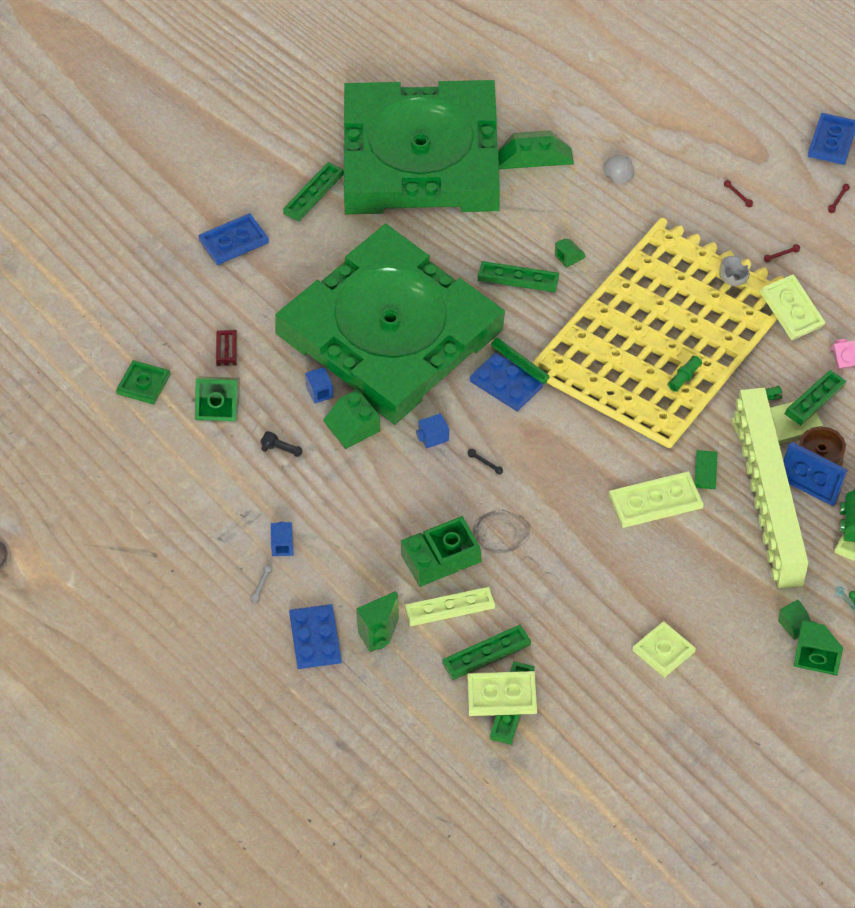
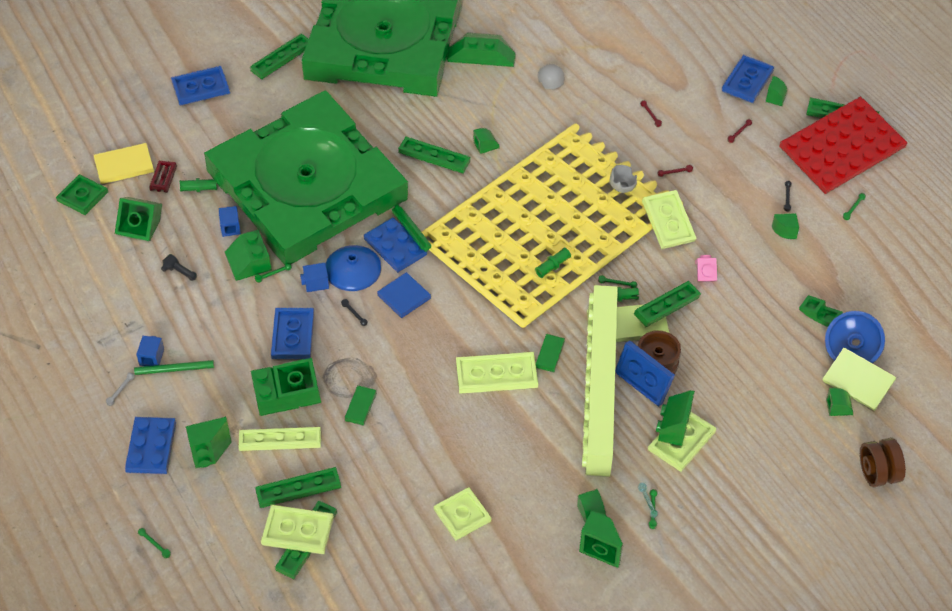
camera: 10 degrees right, 0 degrees up
none -> light yellow tile [94,143,154,184]
none -> green bar [134,360,214,375]
none -> green hinge [138,528,171,558]
none -> green pin [180,178,217,192]
none -> green hinge [255,263,292,283]
none -> blue plate [271,308,314,359]
none -> blue dish [325,245,381,291]
none -> green tile [345,385,377,426]
none -> blue tile [377,272,431,318]
none -> green hinge [598,275,637,288]

